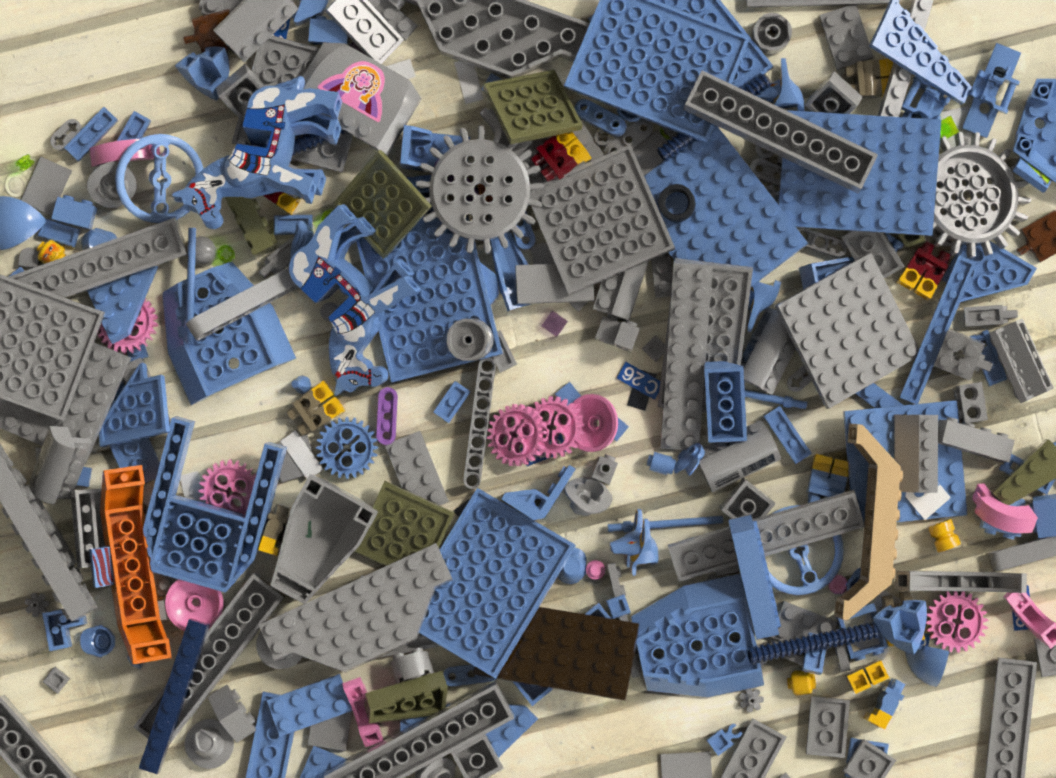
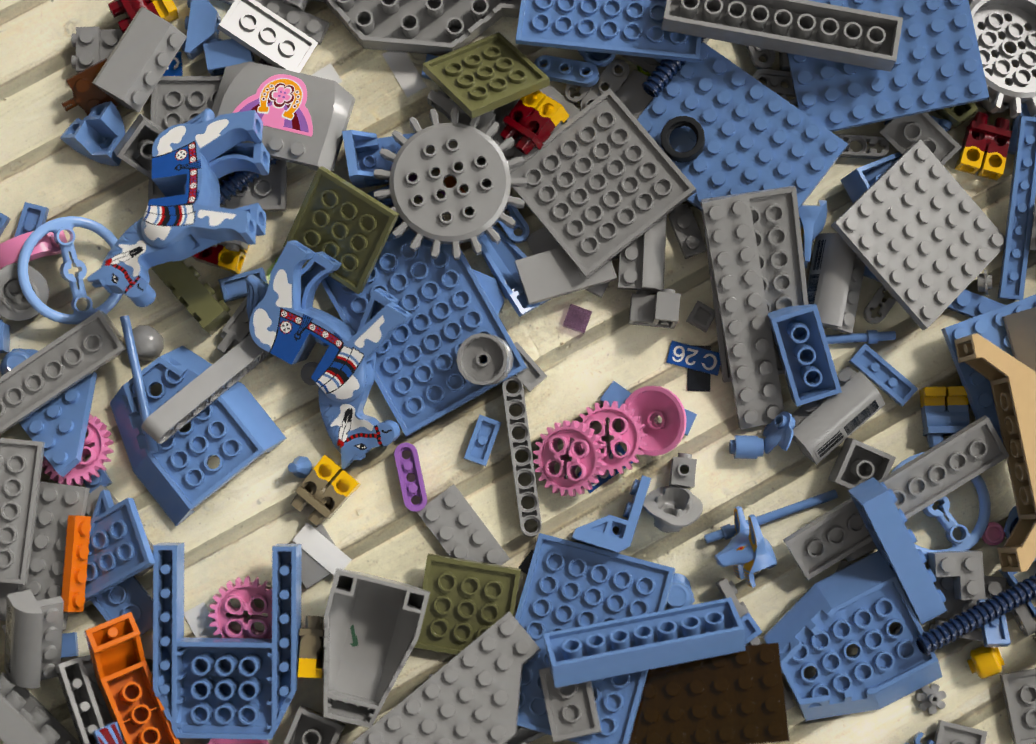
camera: 15 degrees left, 5 degrees down
clear neon green bush [217,245,235,263] -> none
medium blue gear [316,417,379,479] -> none
bright pink plate [586,560,605,580] -> none
none -> orange plate [61,515,91,612]
none -> light grey plate [539,667,602,743]
none -> medium blue slope [543,597,745,688]
none -> light grey brick [928,550,985,600]
none -> light grey plate [977,270,992,295]

